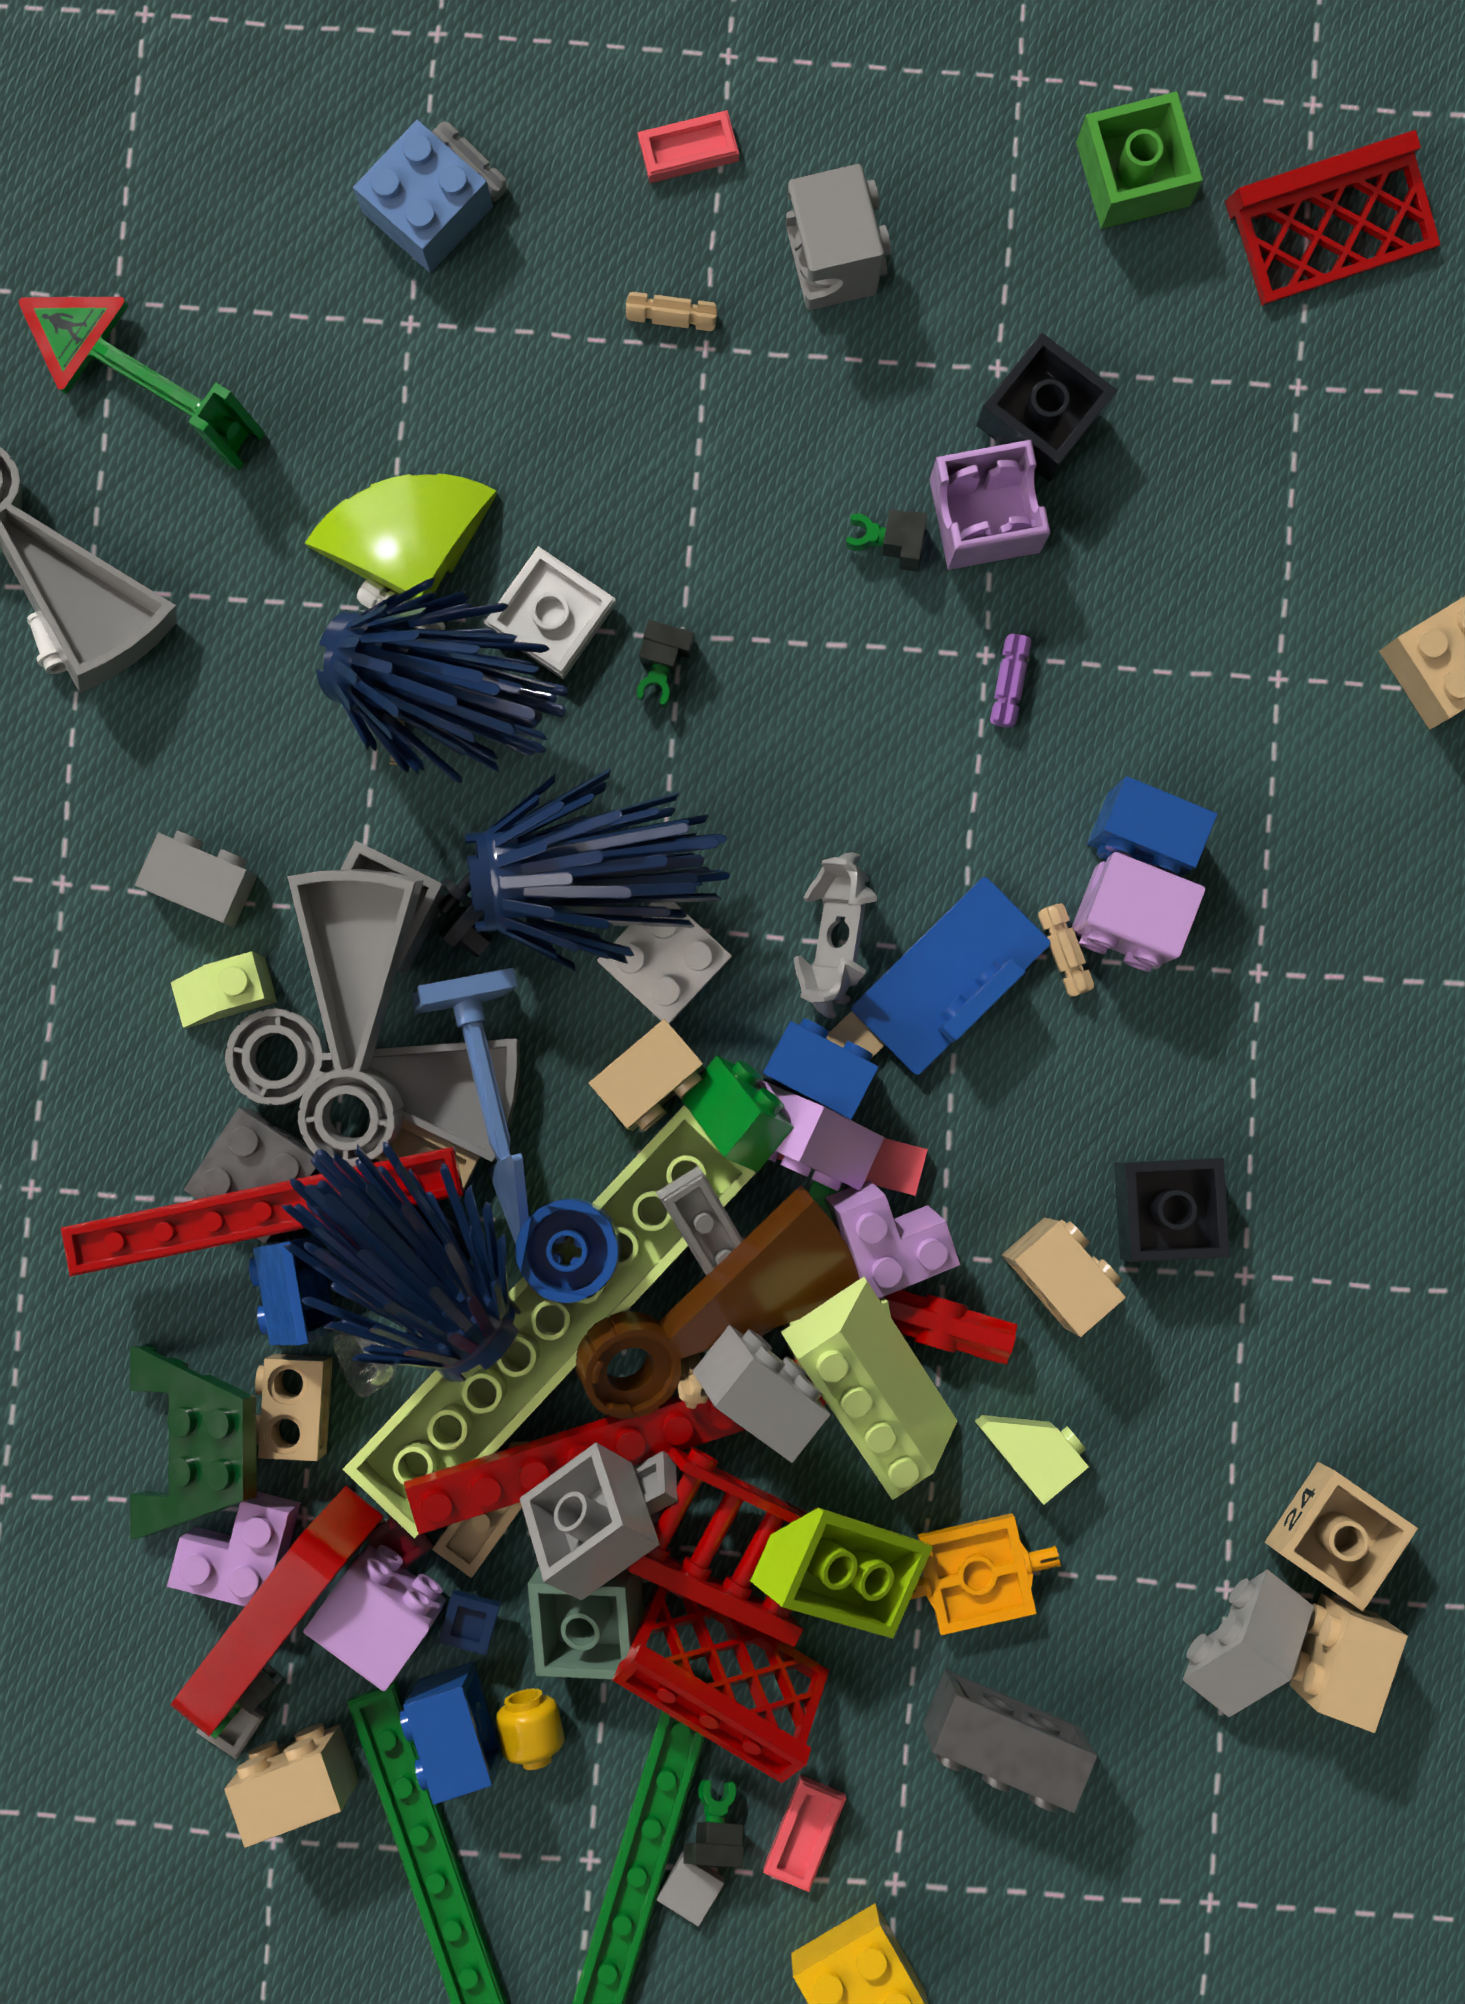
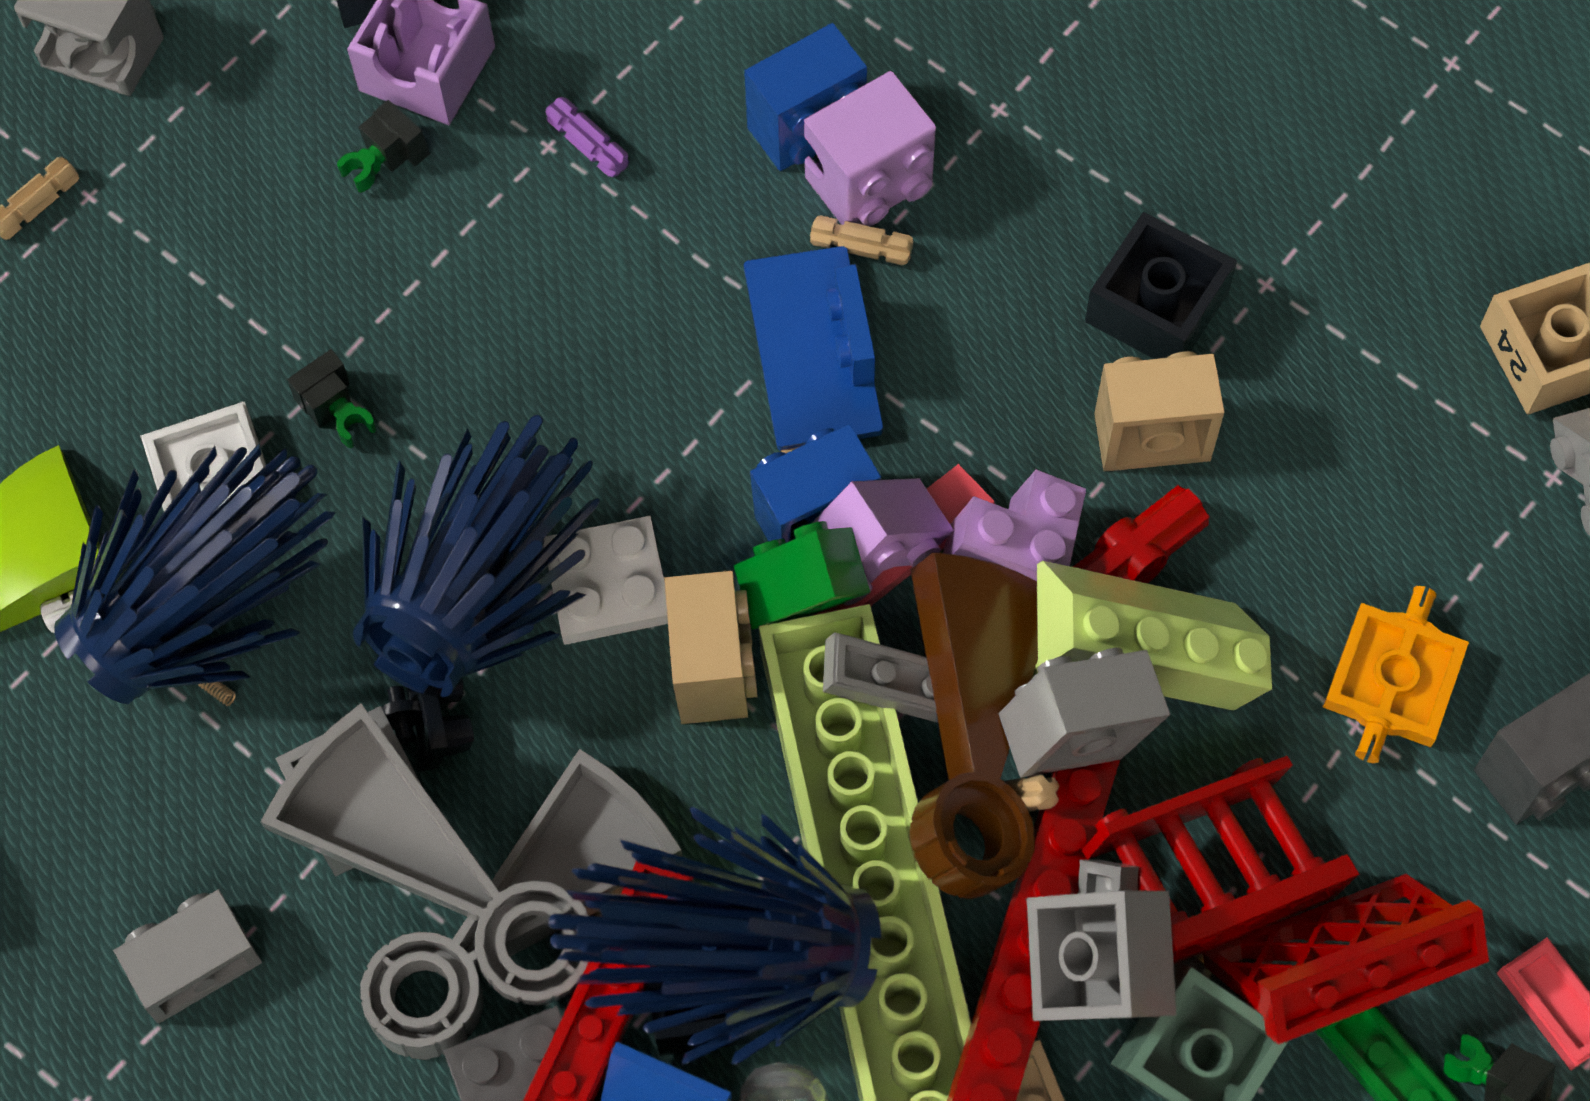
camera: 50 degrees left, 20 degrees down
yellowish green slope [171,951,277,1029] -> none
medium blue piece [411,968,529,1244] -> none
blue brick [515,1198,621,1303] -> none
lime slope [750,1508,933,1639] -> none
light grey piece [794,852,877,1019] -> none
yellowish green slope [975,1415,1089,1505] -> none

